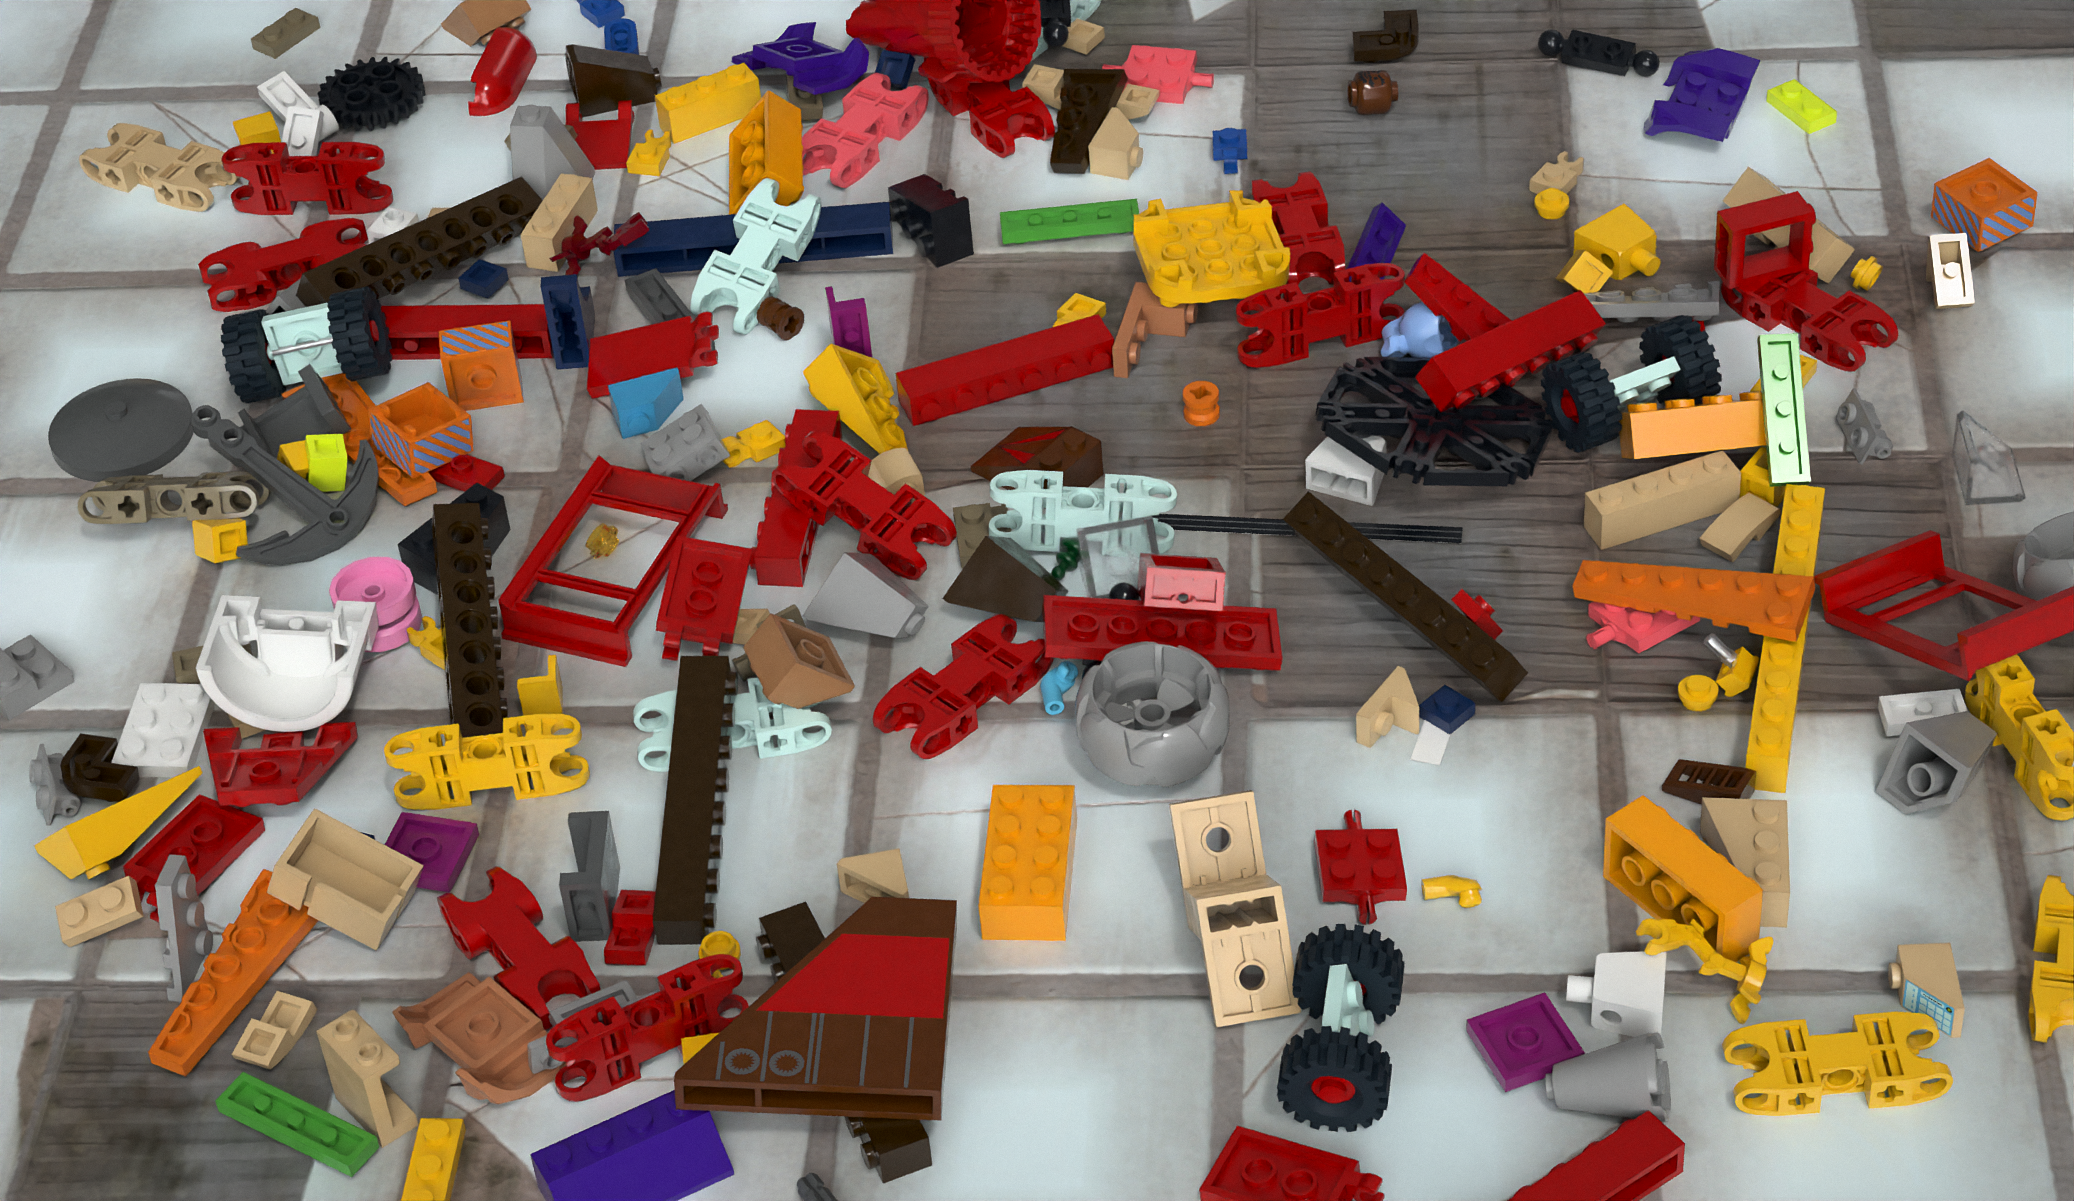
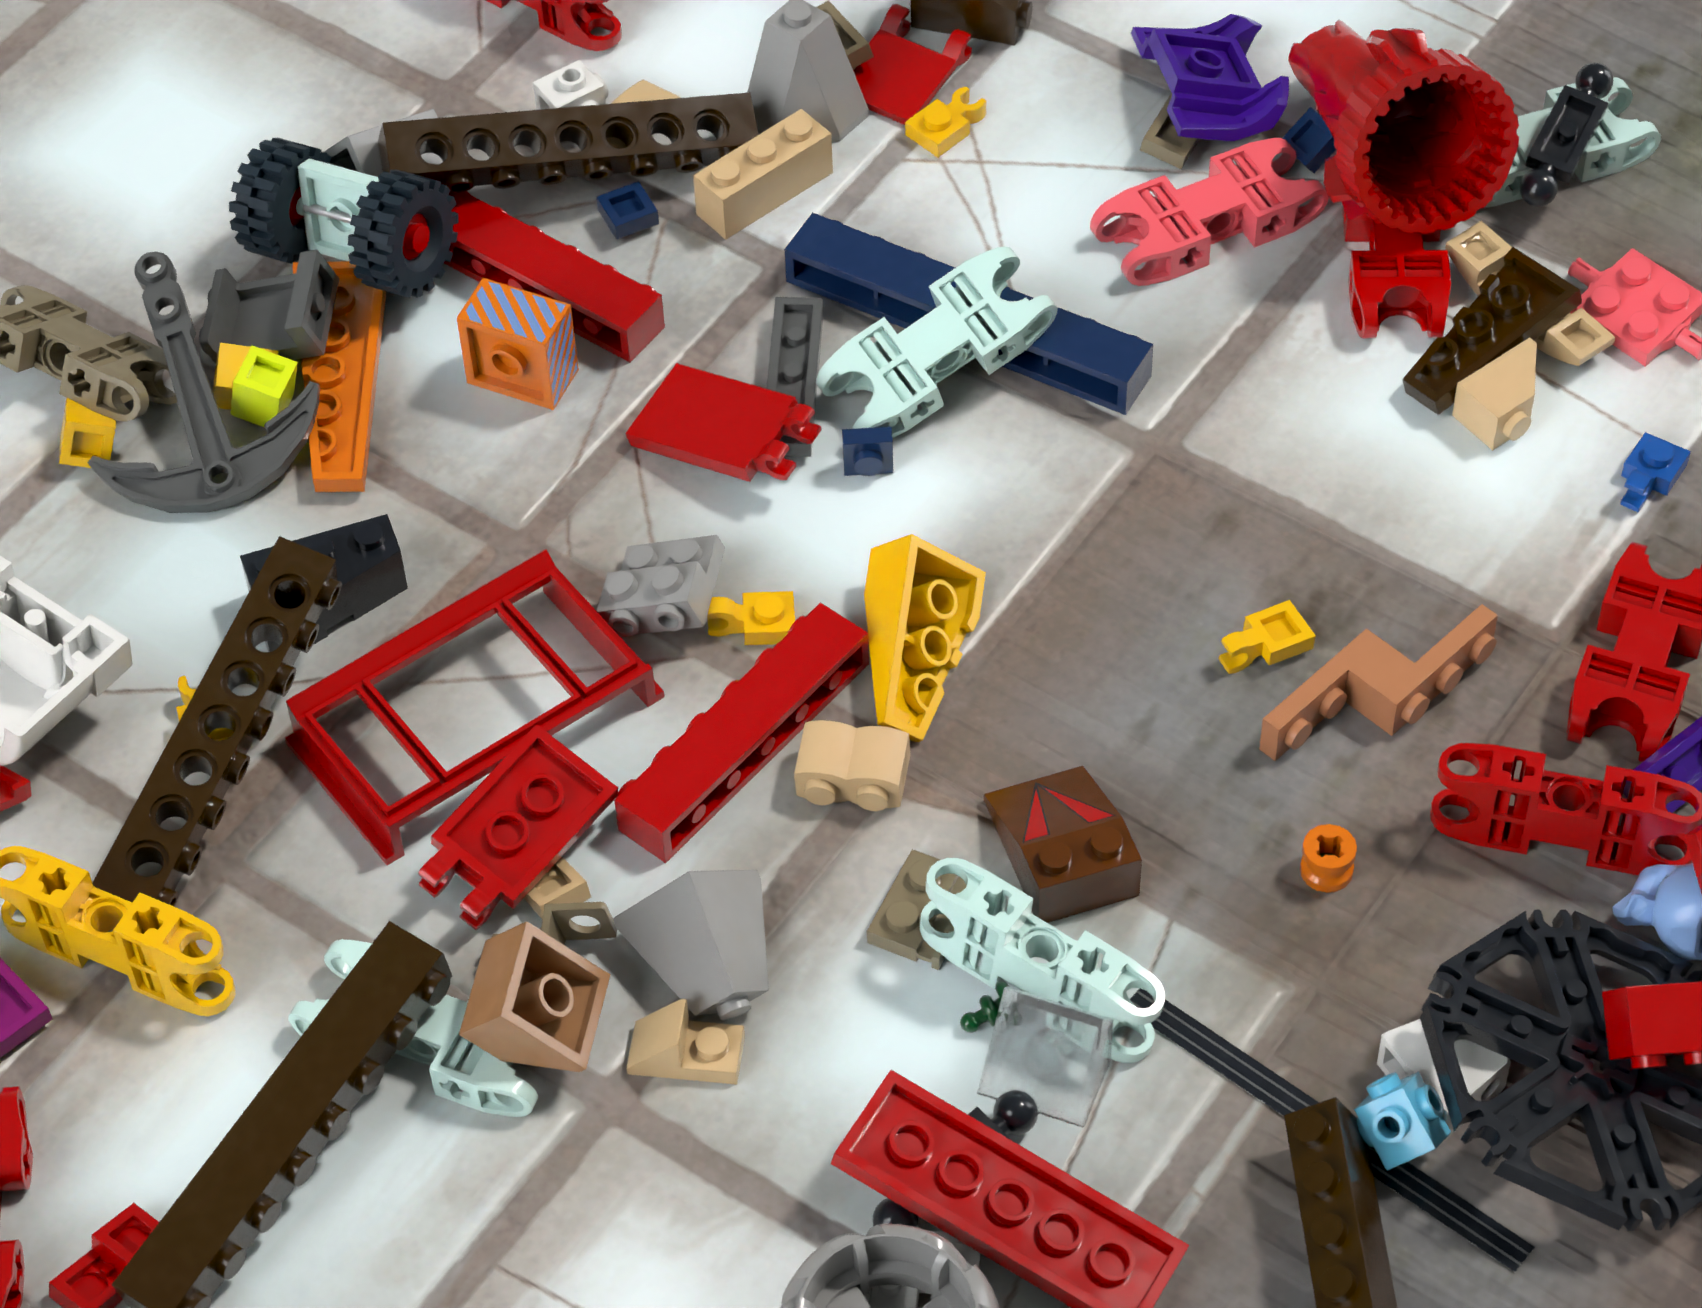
camera: 30 degrees right, 10 degrees up
dark grey dish [48,378,194,482] -> none
red piece [198,218,368,312] -> none
bright pink wheel [329,557,422,652] -> none
orange container [368,382,474,479] -> none
red plate [428,454,505,492] -> none
yellow panel [517,655,563,716] -> none
dark blue arch [540,274,595,370] -> none
dark red piece [549,212,650,275] -> none
dark grey panel [559,811,620,942] -> none
clear yellow plate [585,523,619,559] -> none
dark azure slope [607,368,684,439] -> none
yellow brick [655,63,761,144] -> none
light orange brick [729,90,804,215] -> none
reddish brown bush [757,296,804,340] -> none
red piece [772,431,957,580] -> none
magenta panel [825,286,872,358] -> none
red piece [873,614,1054,759] -> none
black wedge [888,174,974,268] -> none
red brick [895,314,1114,426] -> none
dark brown slope [942,536,1069,622] -> none
bright green plate [1000,199,1139,244] -> none
medium azure arm [1040,661,1078,715] -> none
tan plate [1062,18,1105,55] -> none
yellow plate [1133,190,1290,307] -> none
window [1137,553,1226,611] -> none
none -> tan slope [627,999,745,1085]
none -> dark blue plate [842,427,893,476]
none -> medium azure brick [1354,1071,1451,1170]

